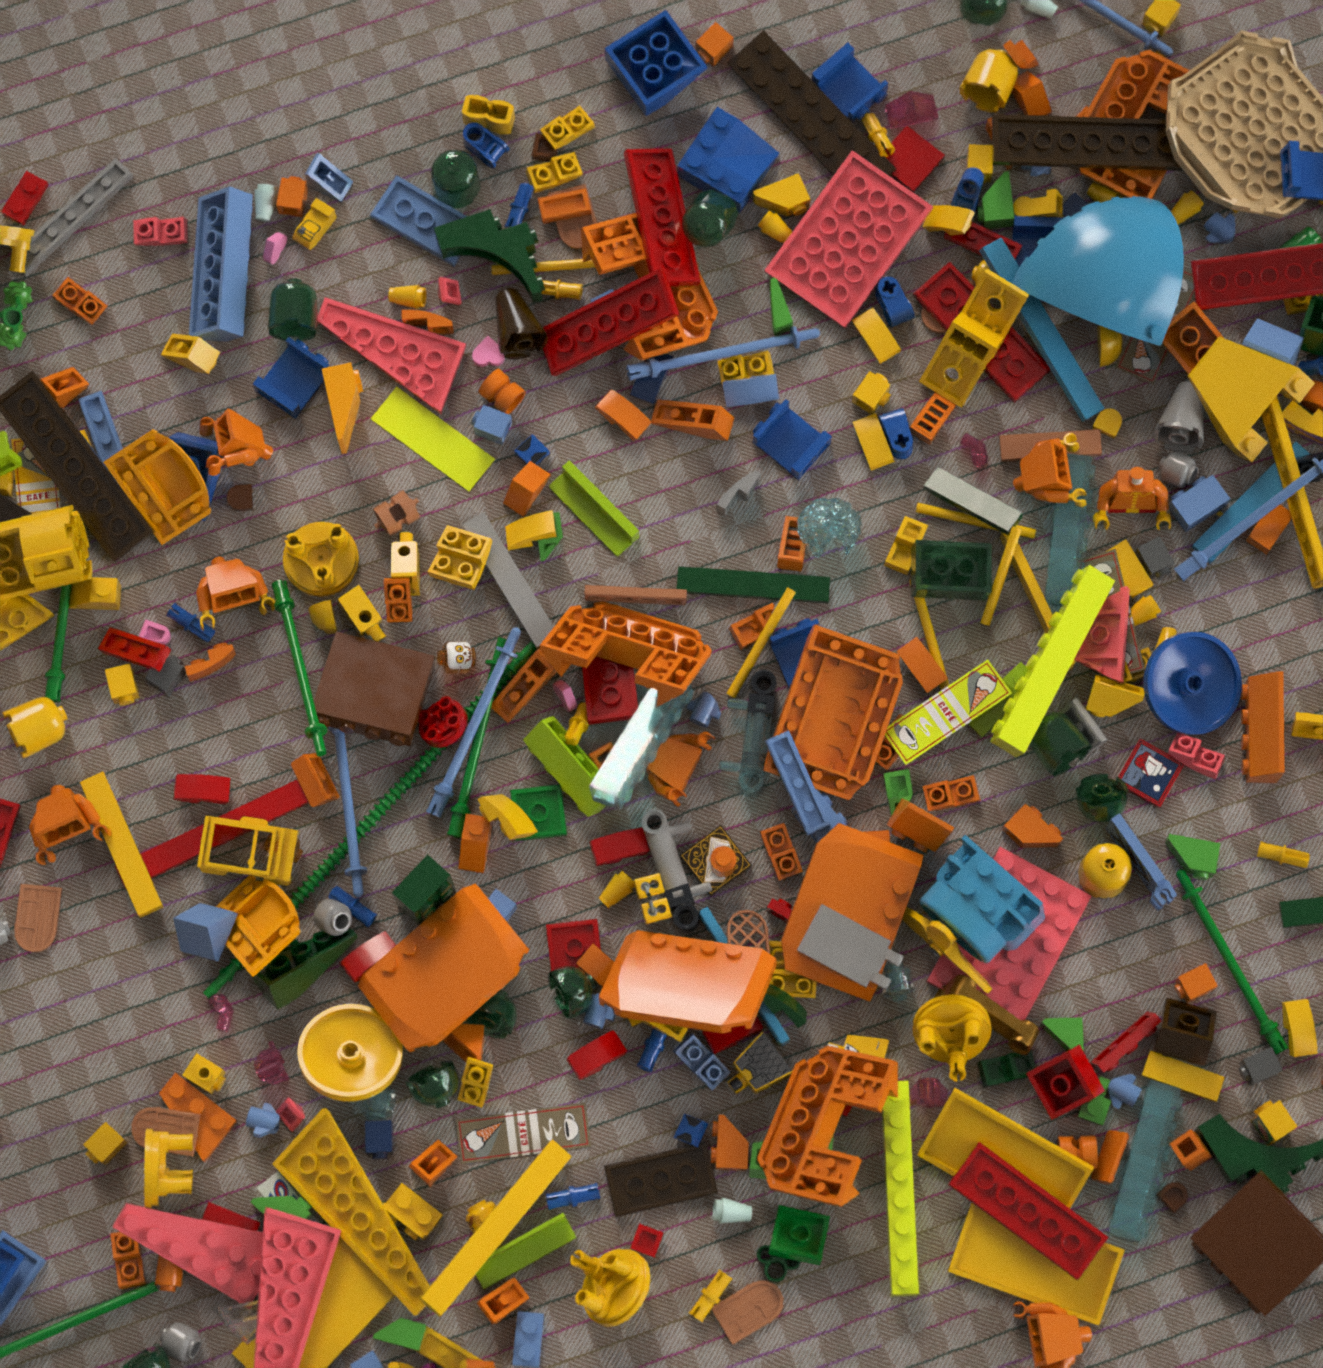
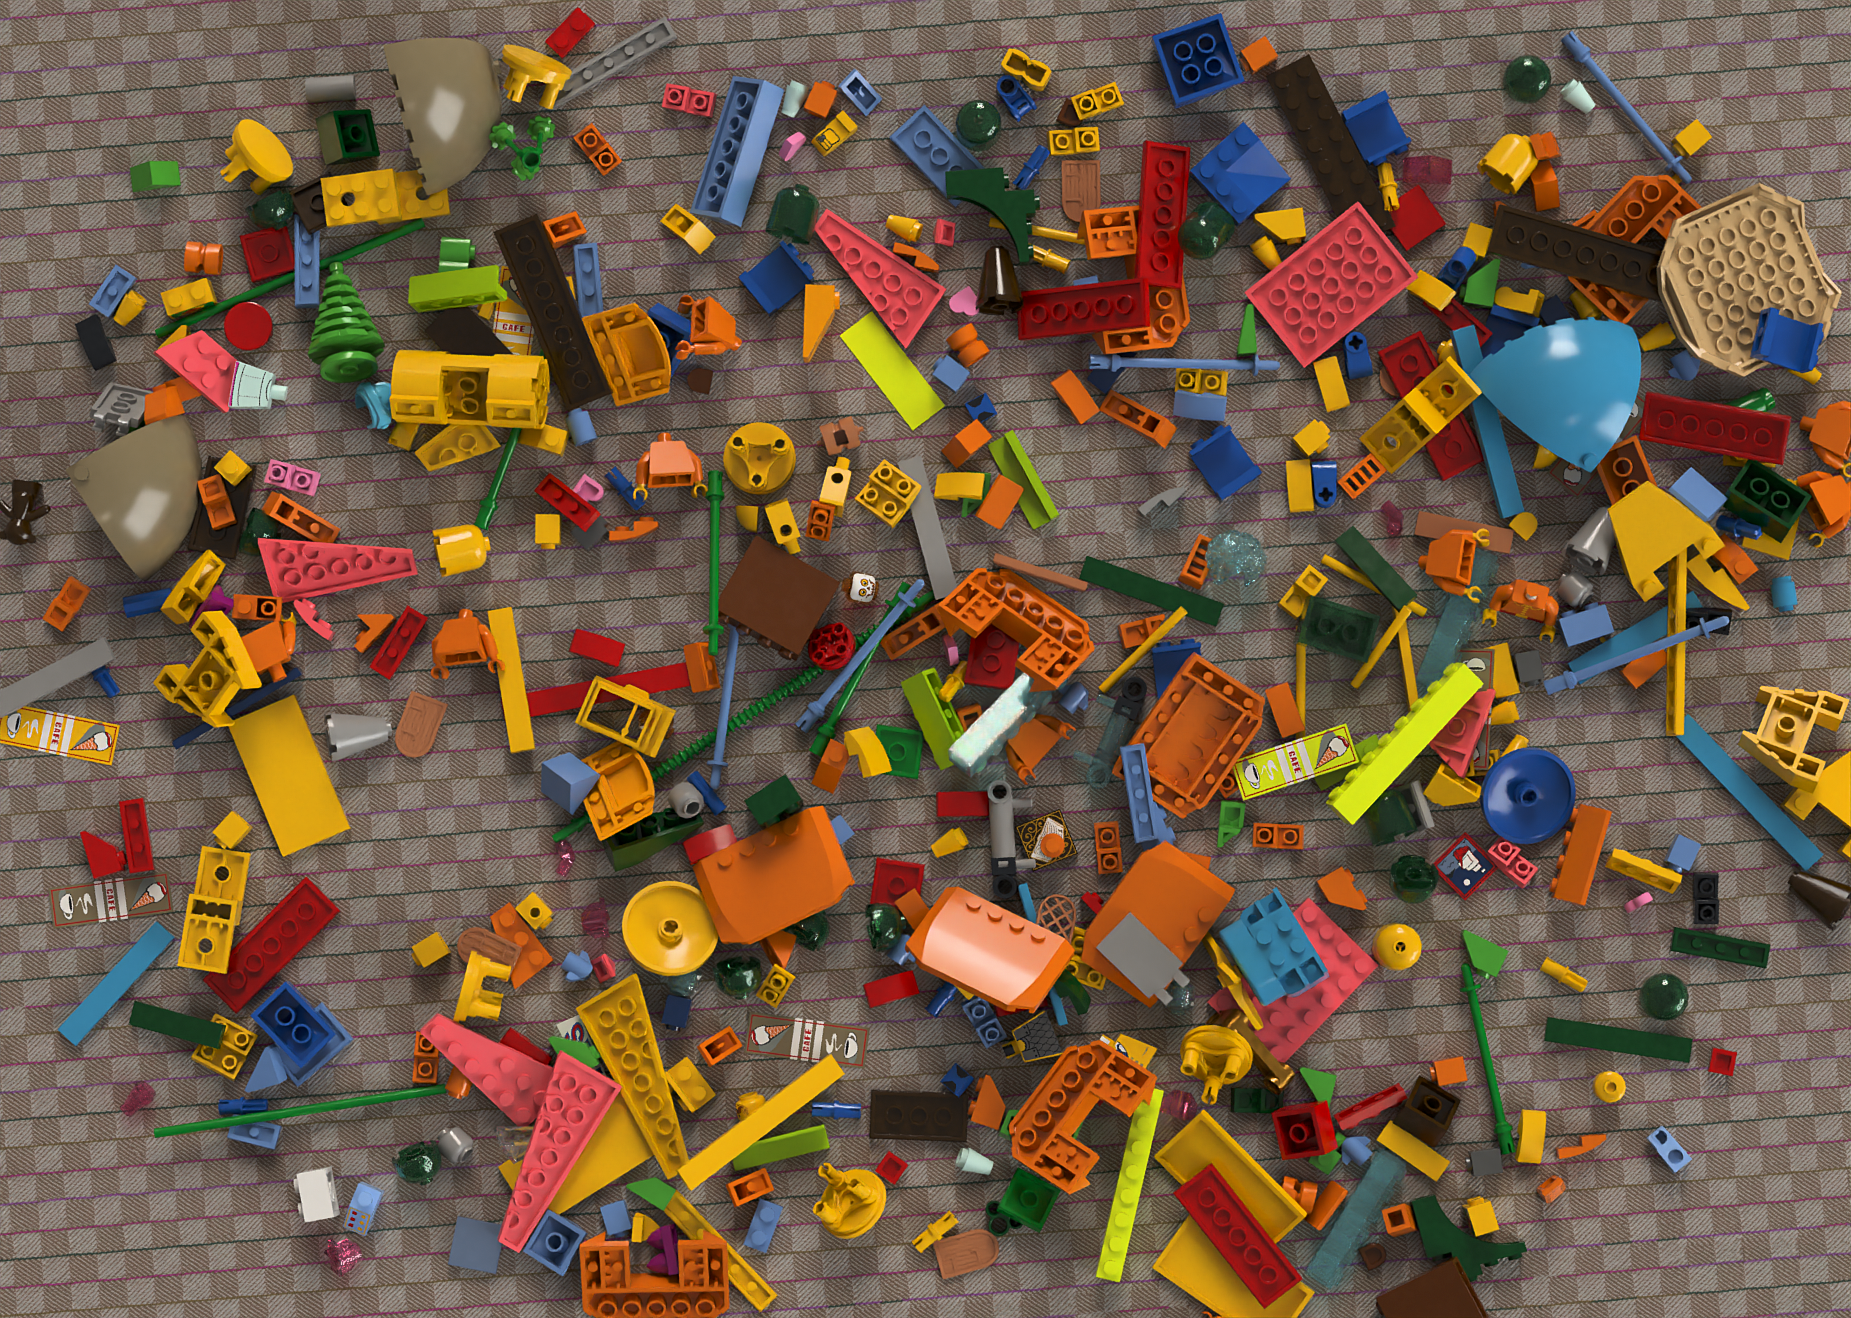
camera: 20 degrees right, 10 degrees up
orange tile [537,188,591,224] -> none
yellow piece [634,873,672,924] -> none
orange slope [887,798,954,853] -> none
medium blue tile [1106,813,1177,911] -> none
none -> medium blue brick [565,408,598,447]
none -> orange slope [975,474,1024,530]

